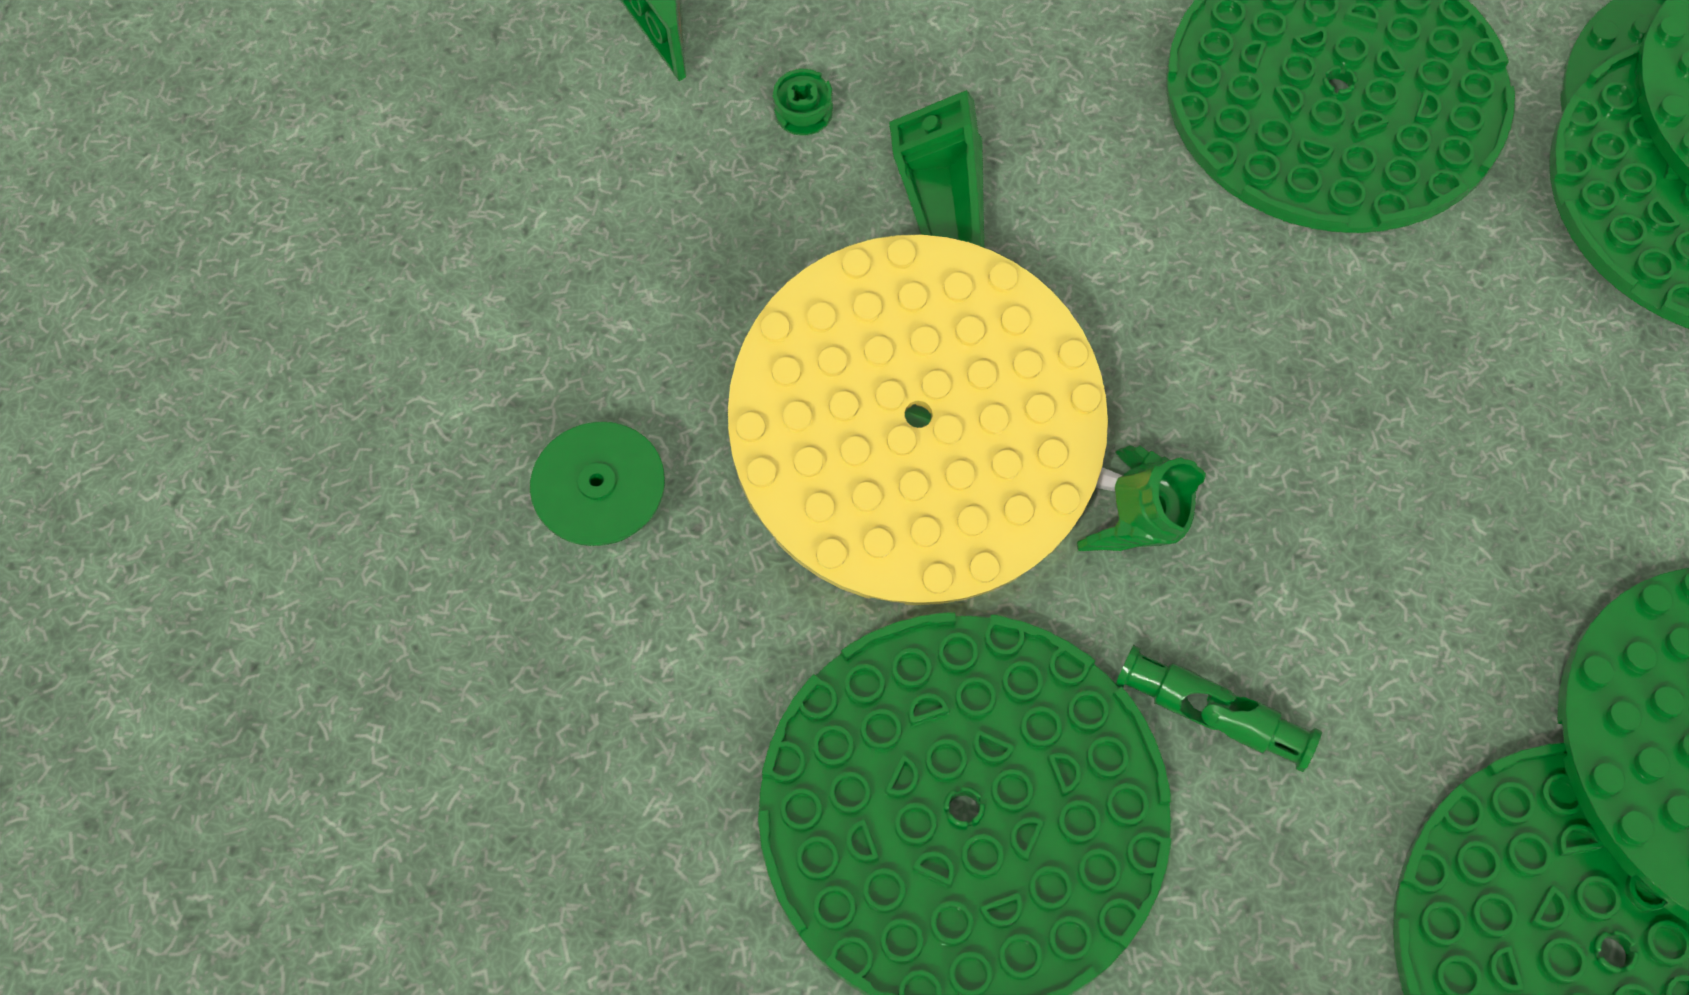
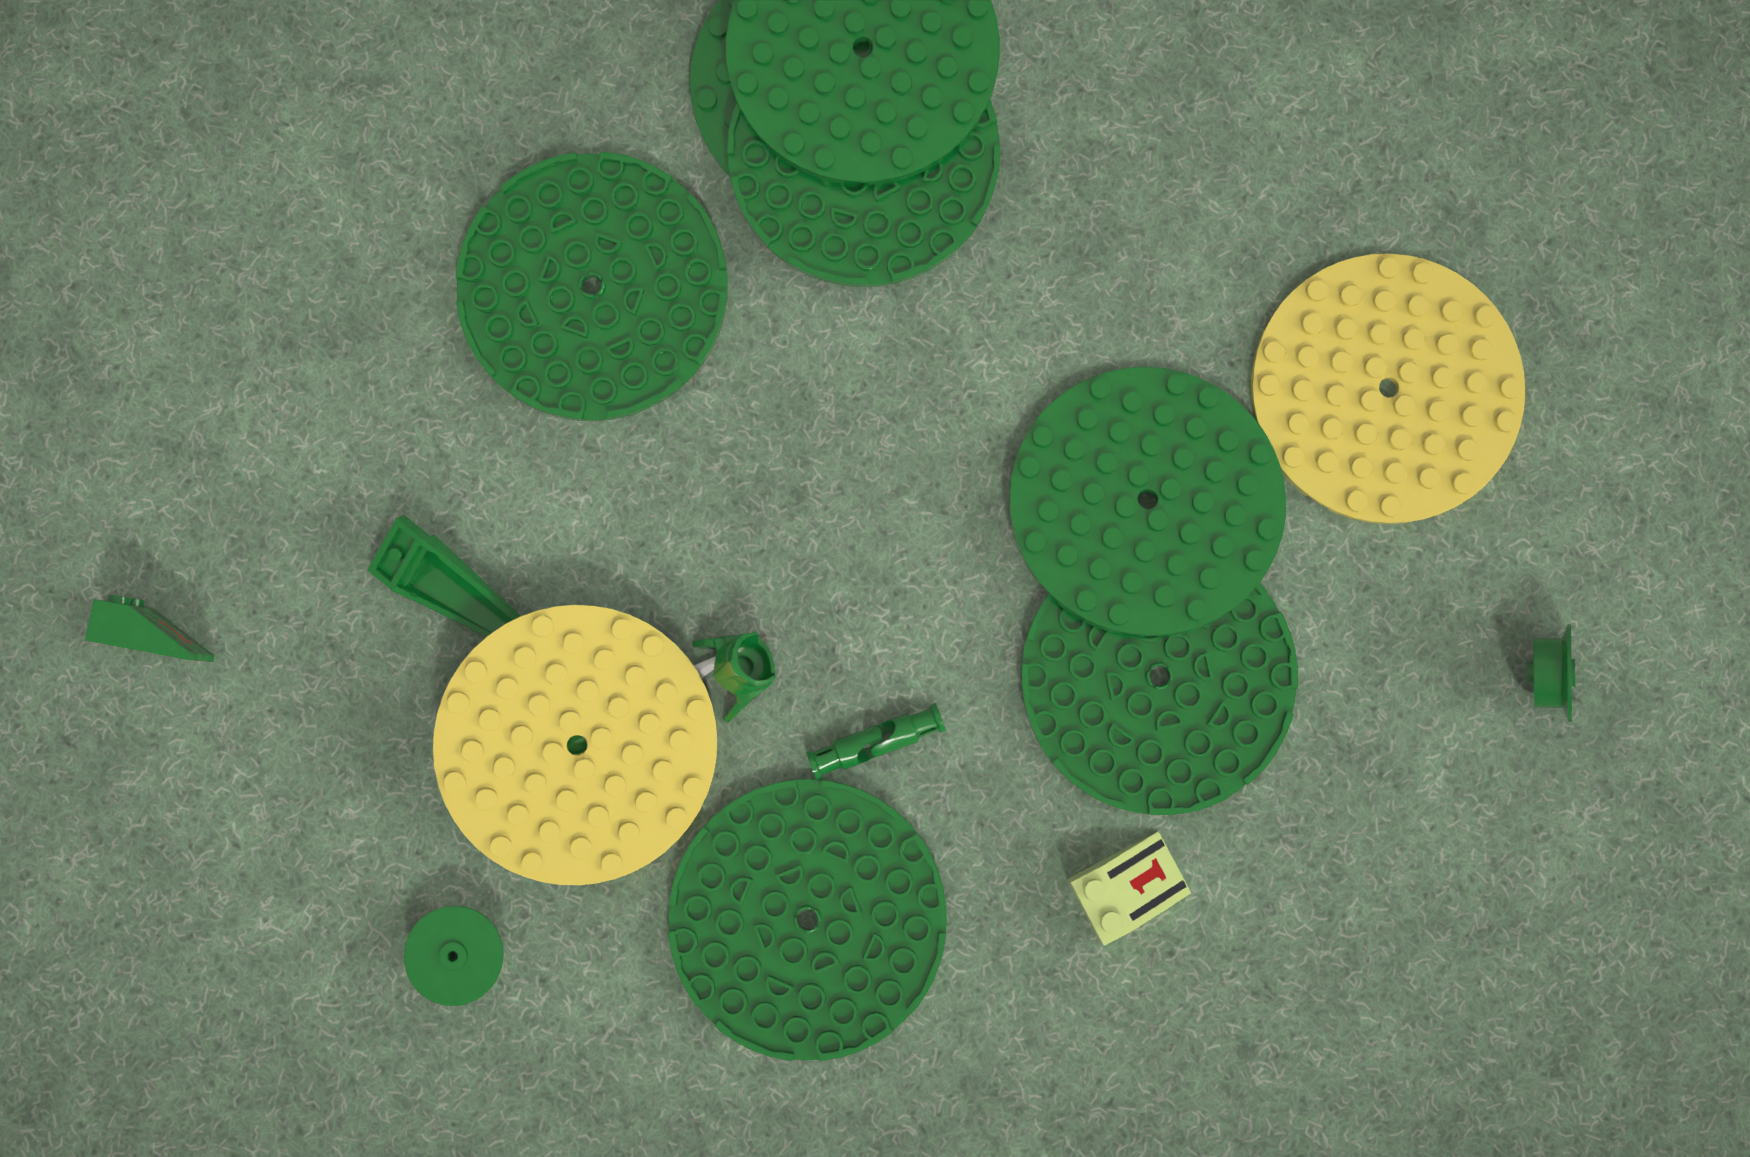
camera: 50 degrees left, 20 degrees up
green wheel [773,68,833,136] -> none

